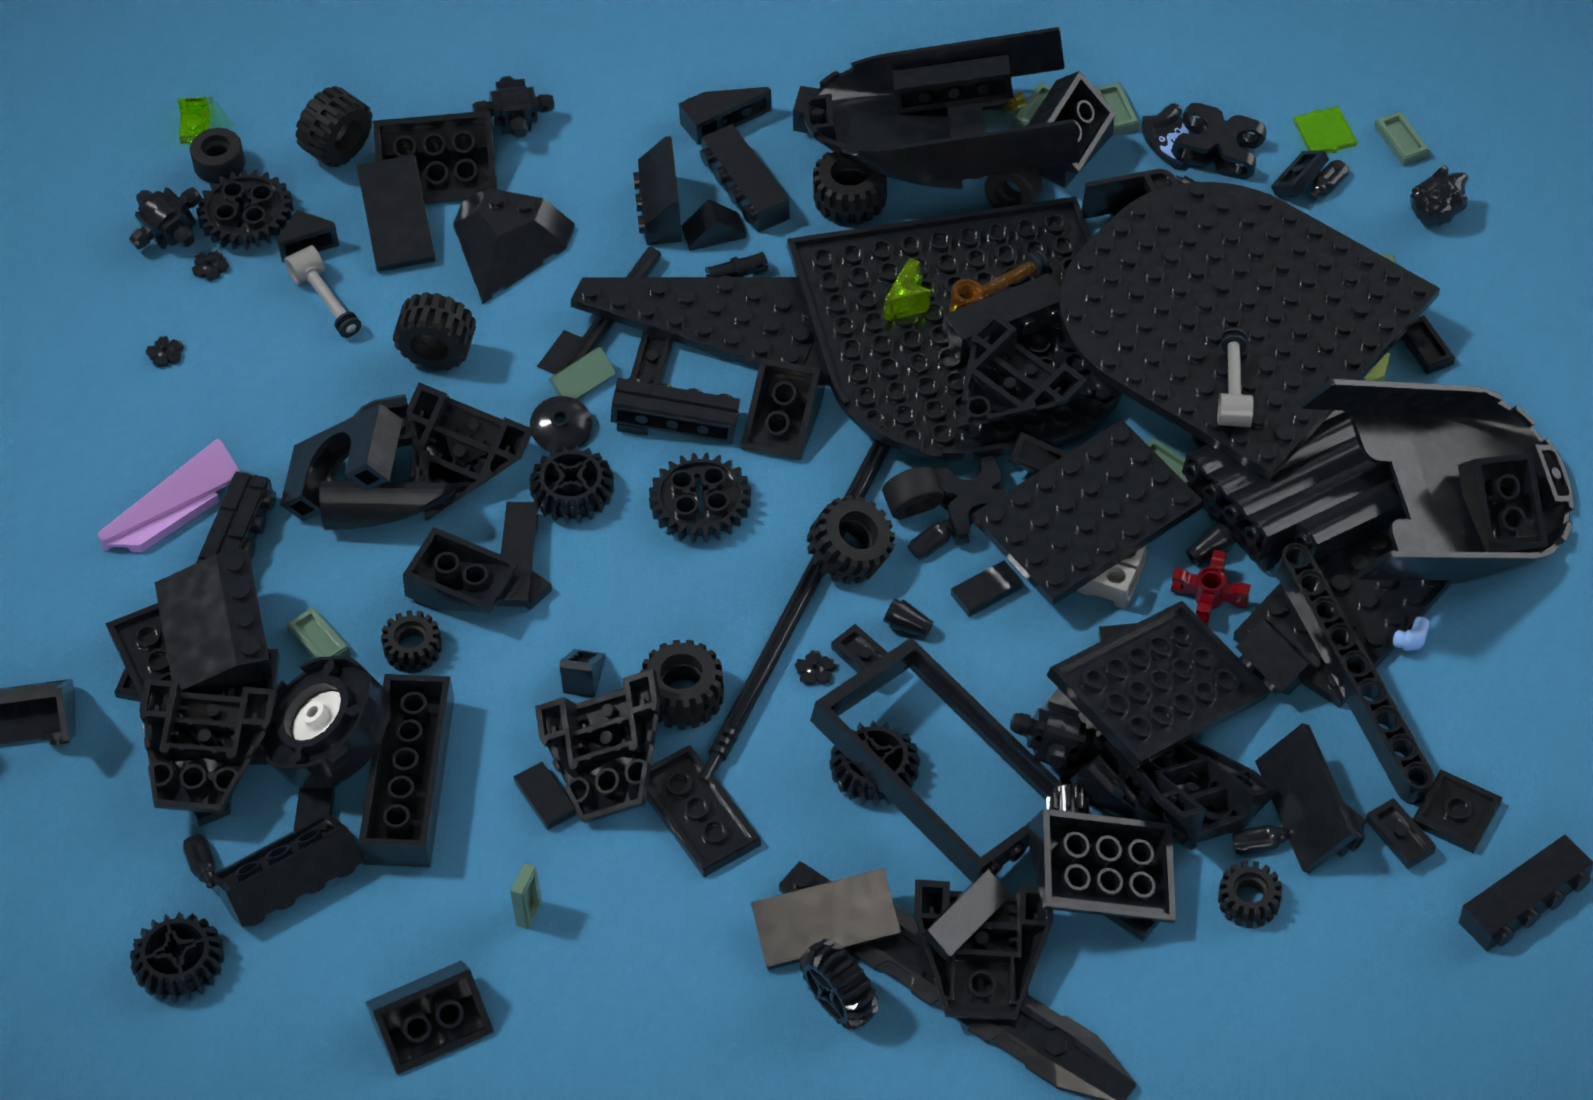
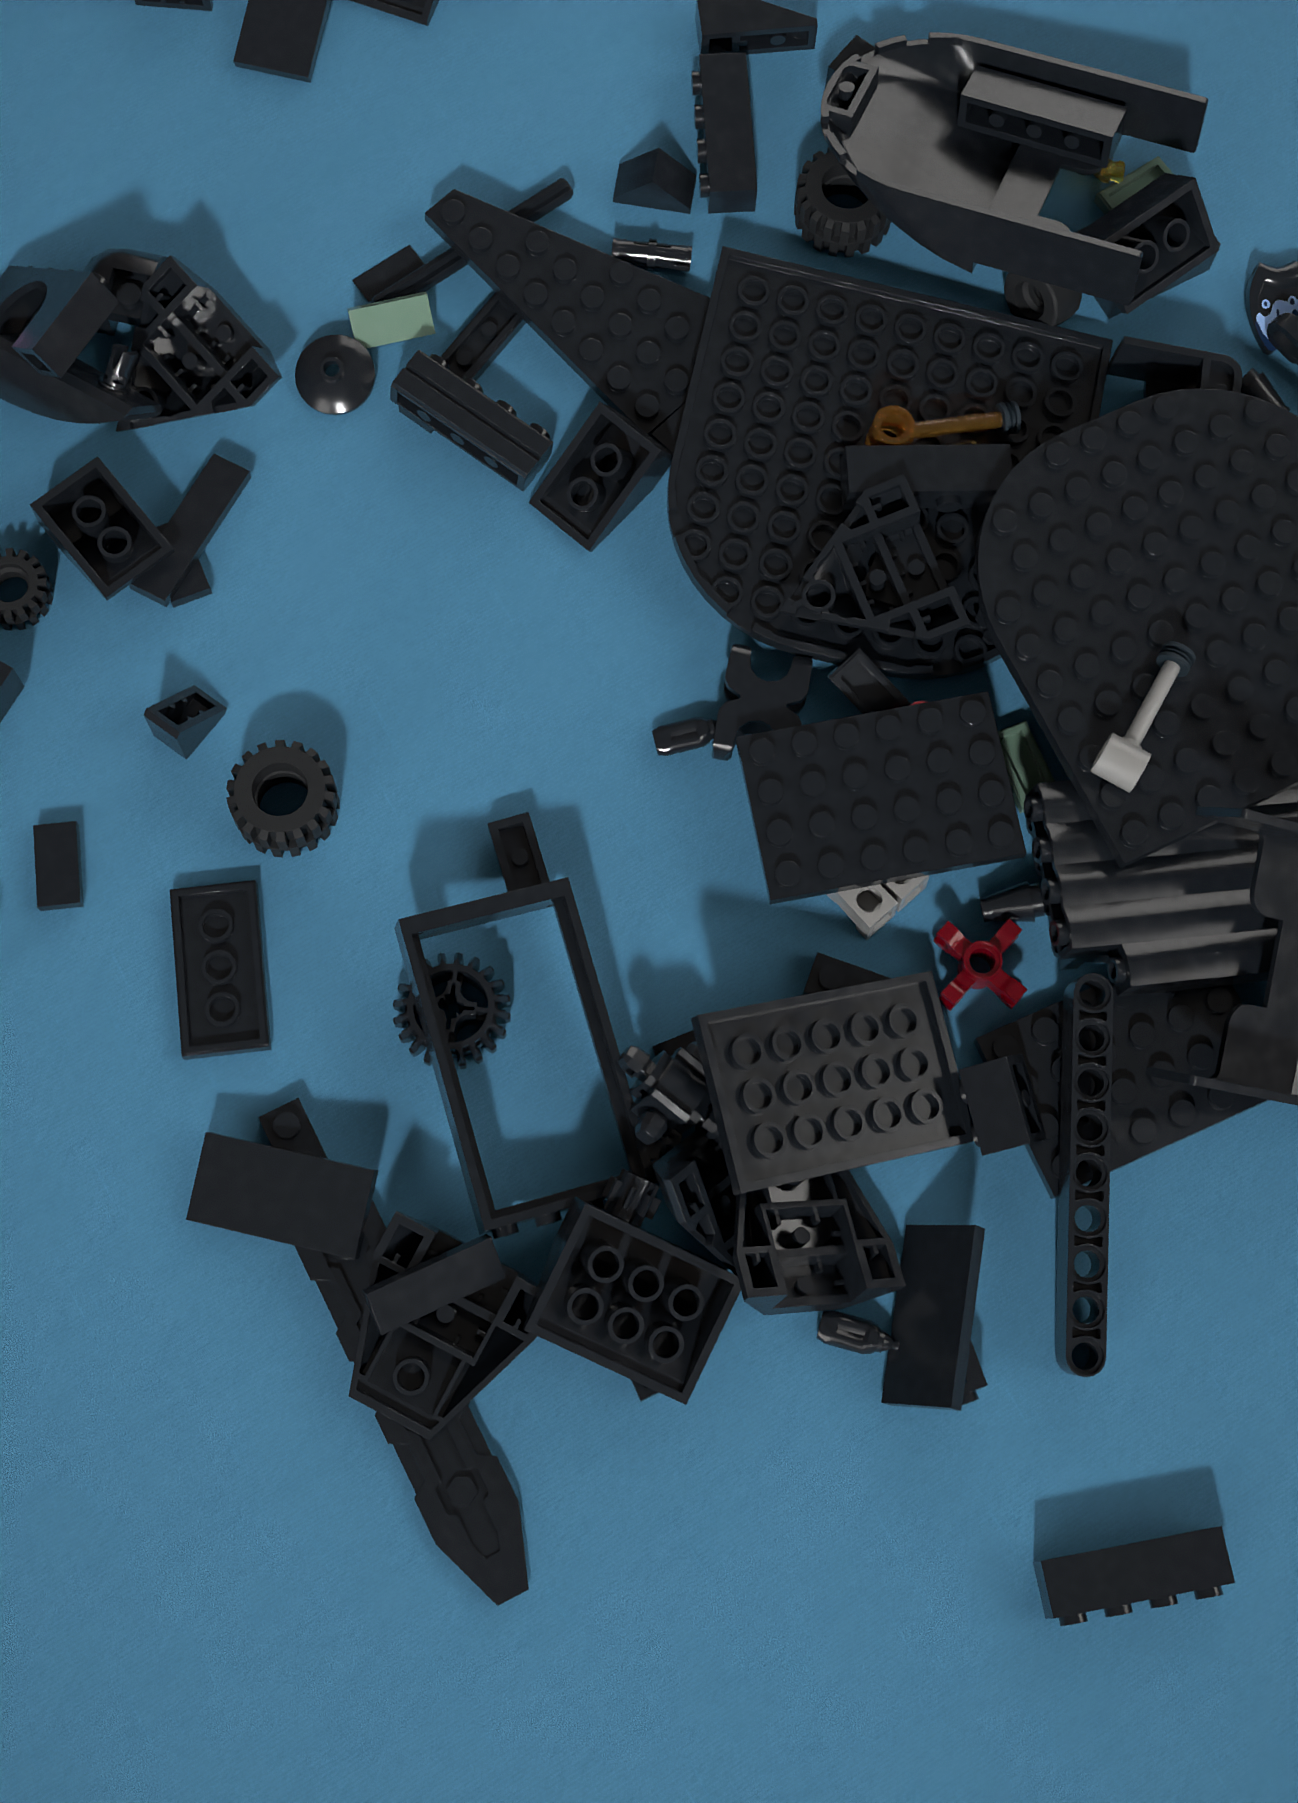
camera: 20 degrees right, 20 degrees up
light grey piece [284,245,362,338] -> none
black tyre [393,292,476,370] -> none
black wedge [453,188,575,304] -> none
black gear [529,445,614,524] -> none
black wedge [535,669,661,823] -> none
black slope [633,136,682,245] -> none
black gear [649,453,751,543] -> none
black axle [697,439,891,785] -> none
black plant [795,650,835,685] -> none
black gear [800,939,879,1030] -> none
black tyre [807,495,895,584] -> none
black tyre [882,467,944,520] -> none
clear neon green slope [883,257,931,321] -> none
black cone [883,598,934,639] -> none
black tile [951,560,1022,617] -> none
sand green tile [1095,82,1139,136] -> none
black tyre [1218,861,1282,928] -> none
black plate [1366,798,1436,869] -> none
light blue arm [1393,617,1430,651] -> none
black tile [1413,769,1503,854] -> none

